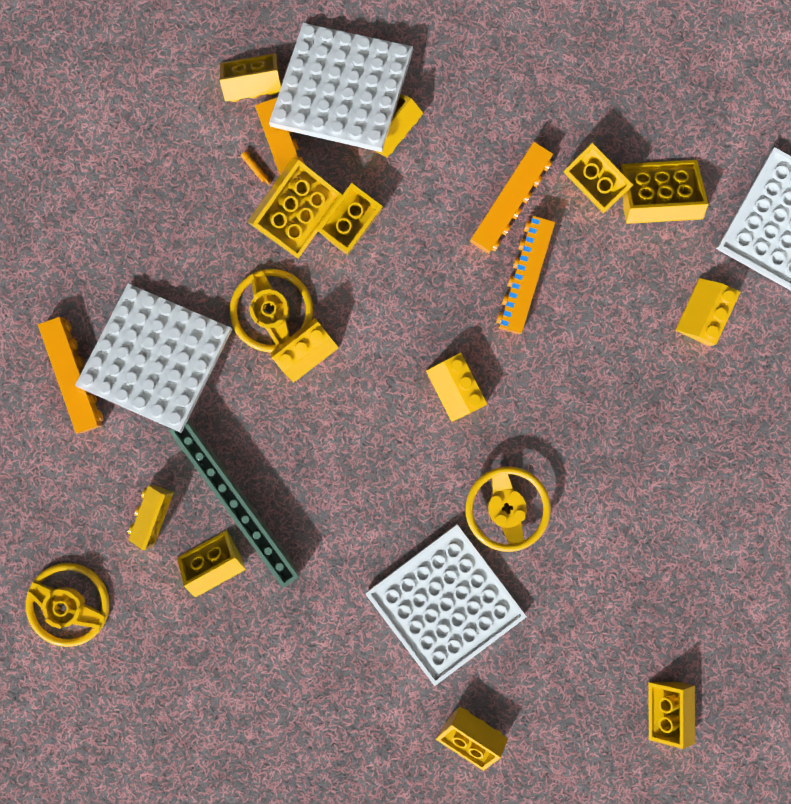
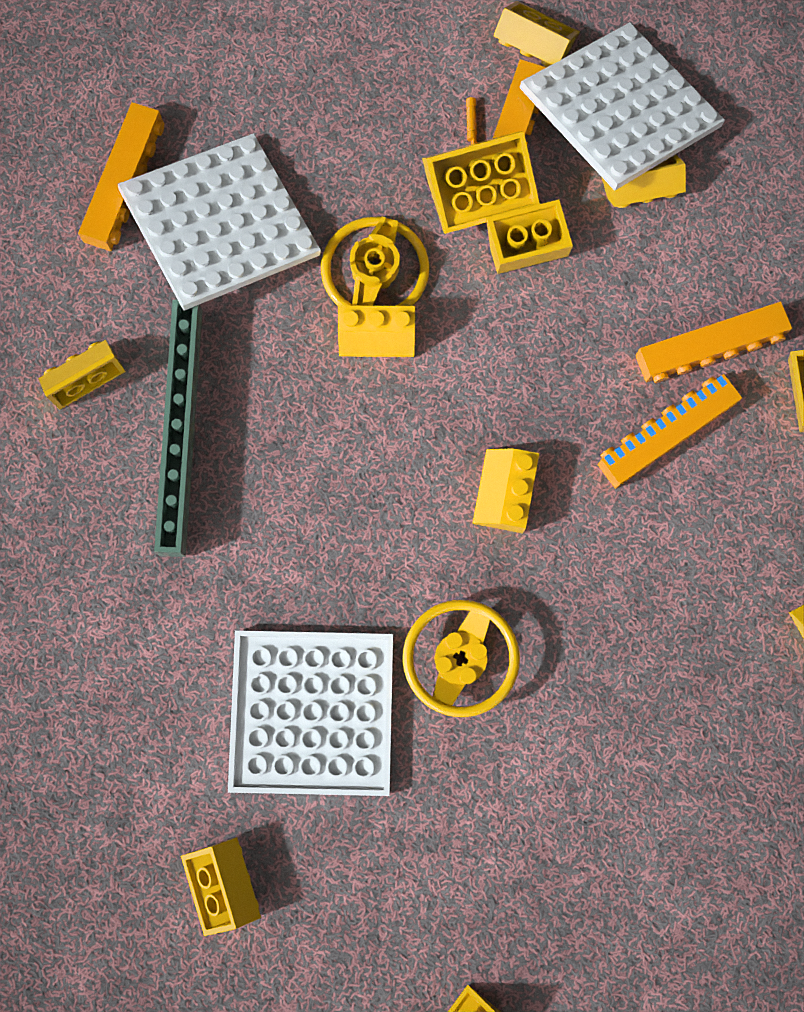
camera: 30 degrees right, 10 degrees down
yellow slope [177,530,246,597] -> none

